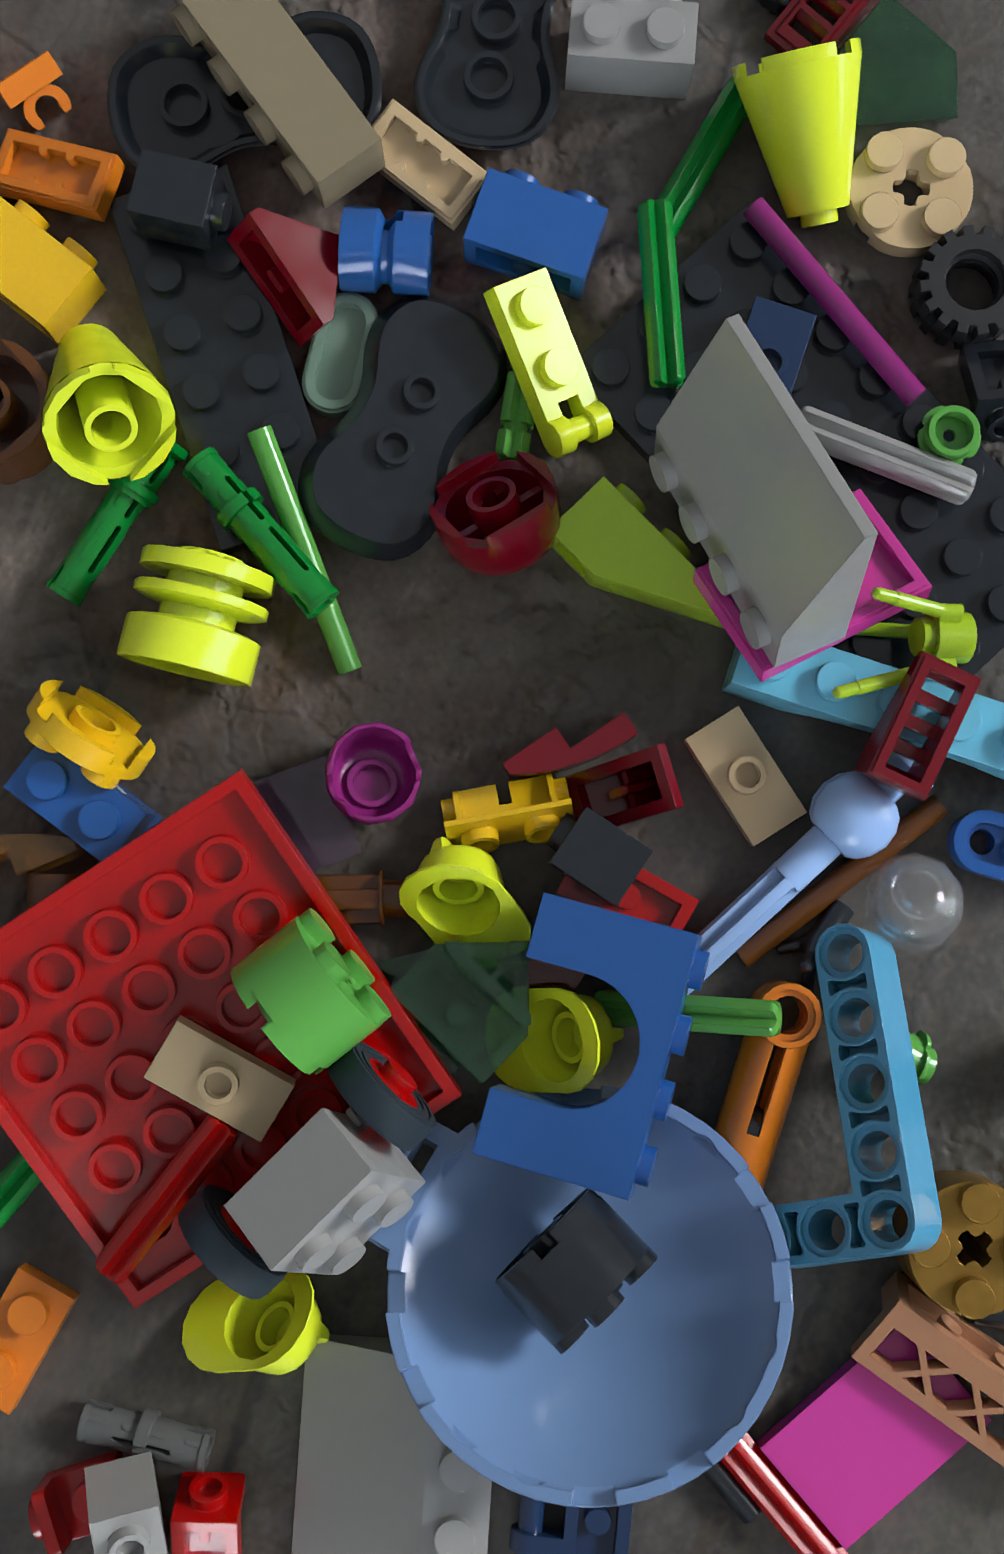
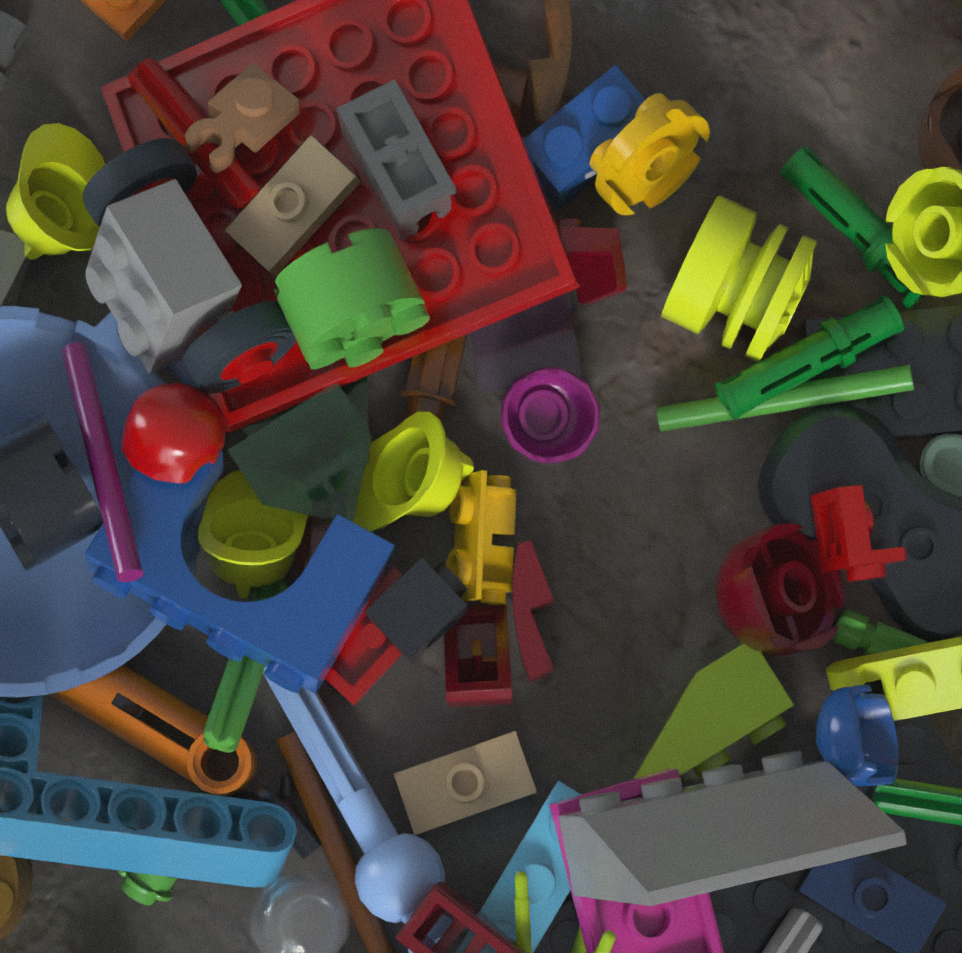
camera: 110 degrees right, 5 degrees down
none -> magenta bar [61,342,144,582]
none -> red hair [121,382,227,484]
none -> medium nougat plate [185,63,299,174]
none -> dark grey hinge [337,79,456,241]
none -> dark red bracket [555,218,627,304]
none -> red bracket [811,485,907,582]
none -> blue hair [816,685,899,786]

